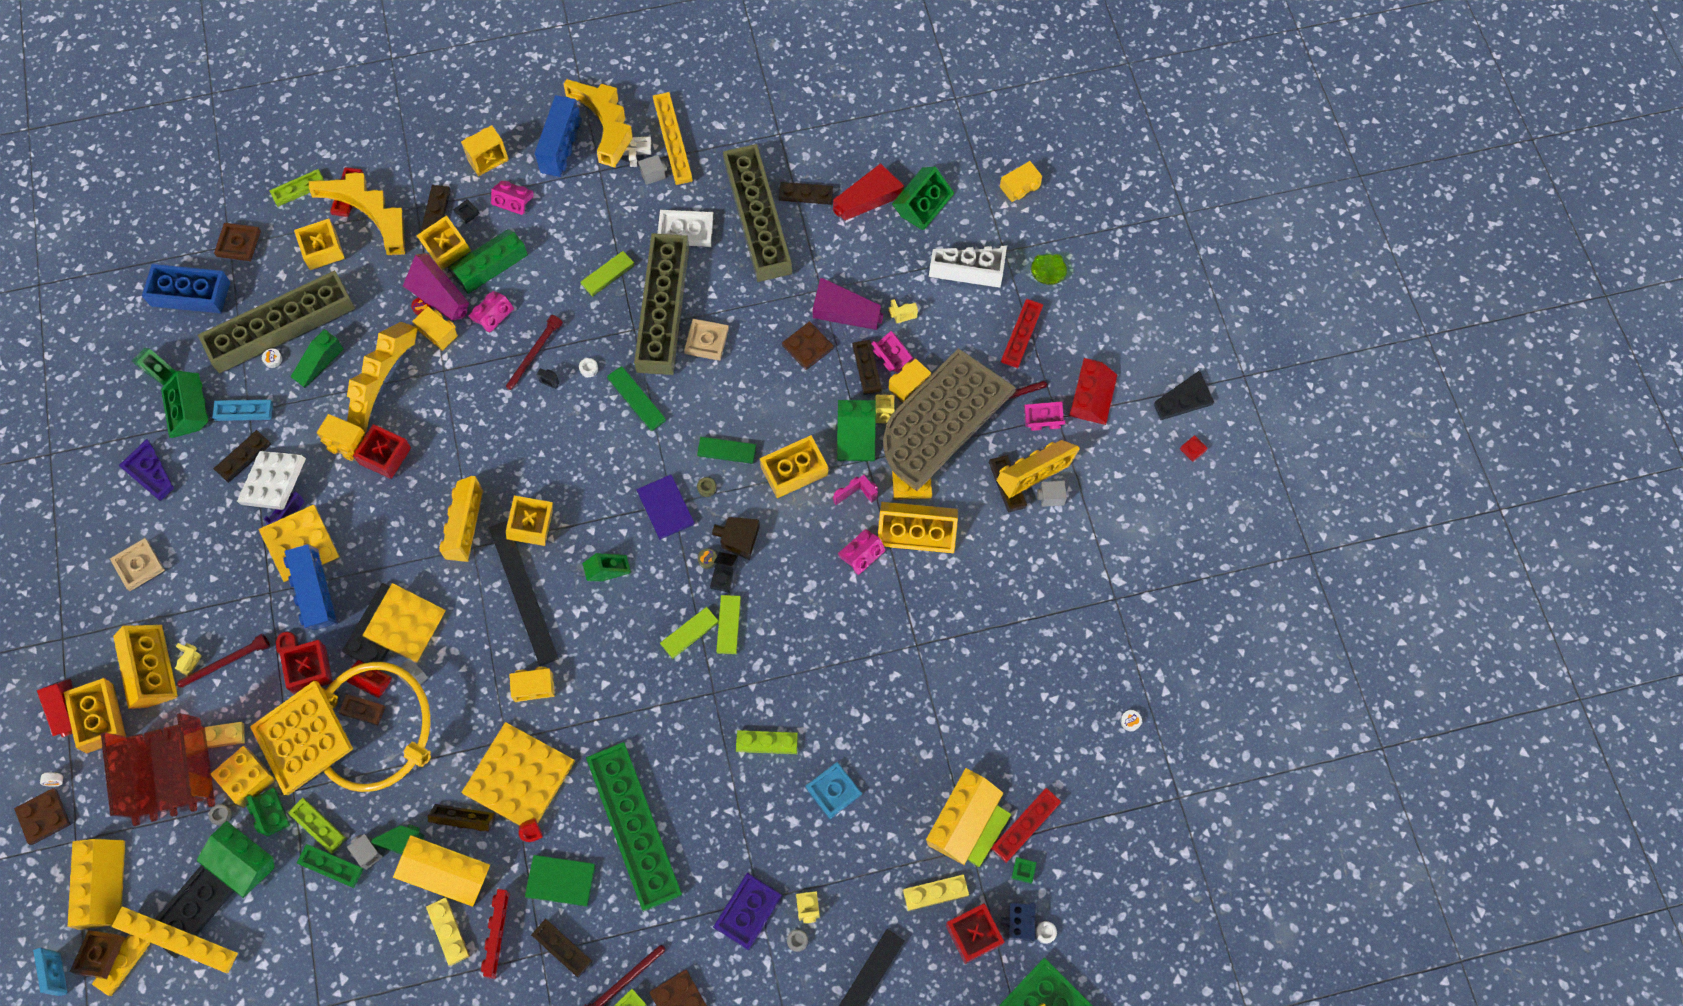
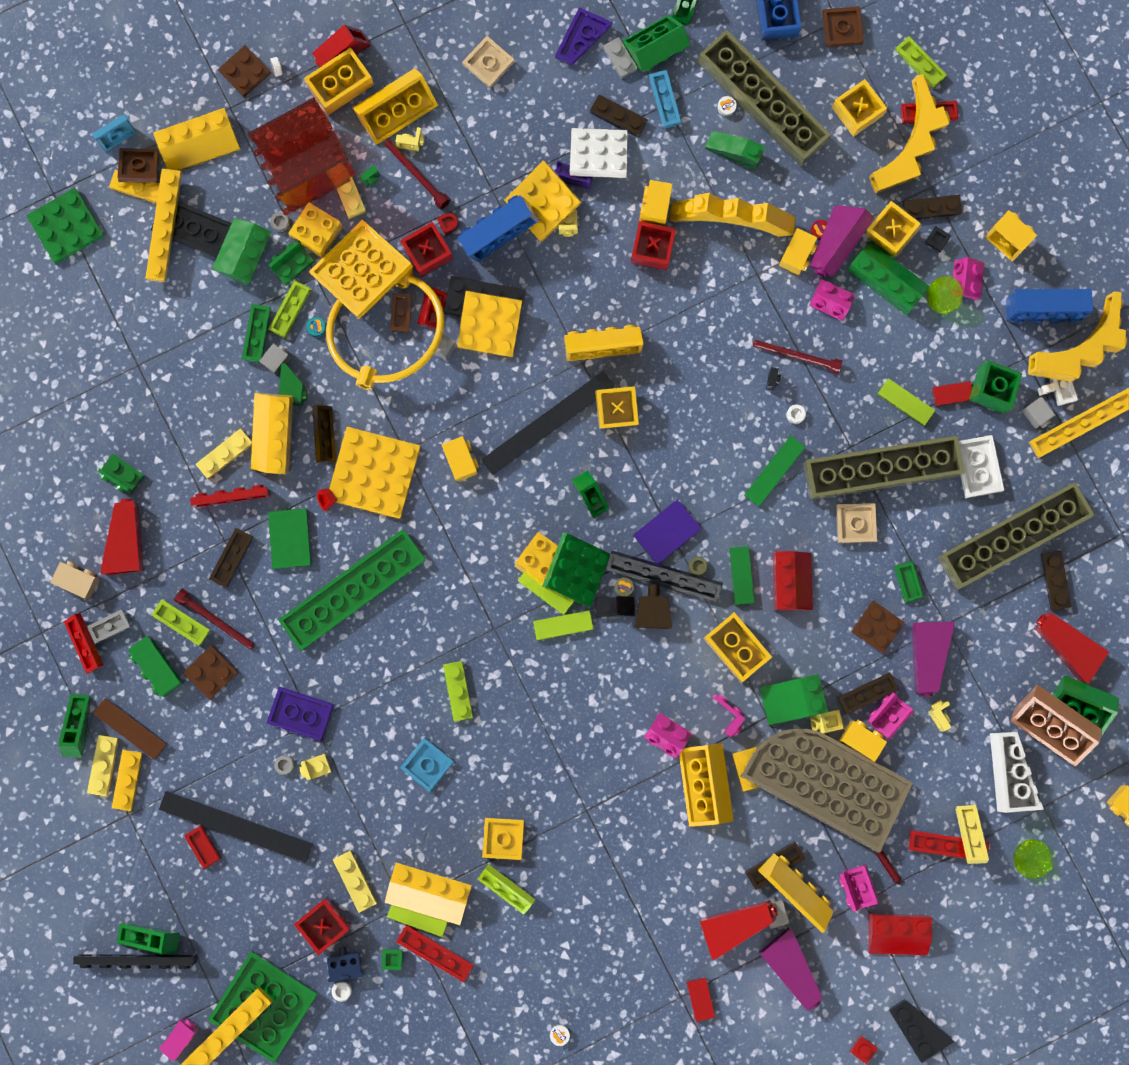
camera: 75 degrees right, 15 degrees up
none -> teal tile [306,317,326,337]
none -> green plate [359,165,380,187]
none -> lime plate [477,864,535,914]
none -> yellow plate [482,818,524,860]
none -> yellow brick [514,532,558,589]
none -> green plate [542,532,611,607]
none -> light yellow bracket [559,210,578,237]
none -> light grey plate [603,37,637,79]
none -> black plate [606,550,723,602]
none -> red tile [687,977,715,1022]
none -> red slope [700,900,778,960]
none -> magenta slope [759,927,822,1011]
none -> red slope [773,551,813,611]
none -> green tile [894,561,924,603]
none -> clear neon green dish [927,276,963,314]
none -> red tile [932,381,972,407]
none -> light yellow plate [955,805,989,864]
none -> green brick [969,360,1023,413]
none -> nougat brick [1011,684,1102,766]

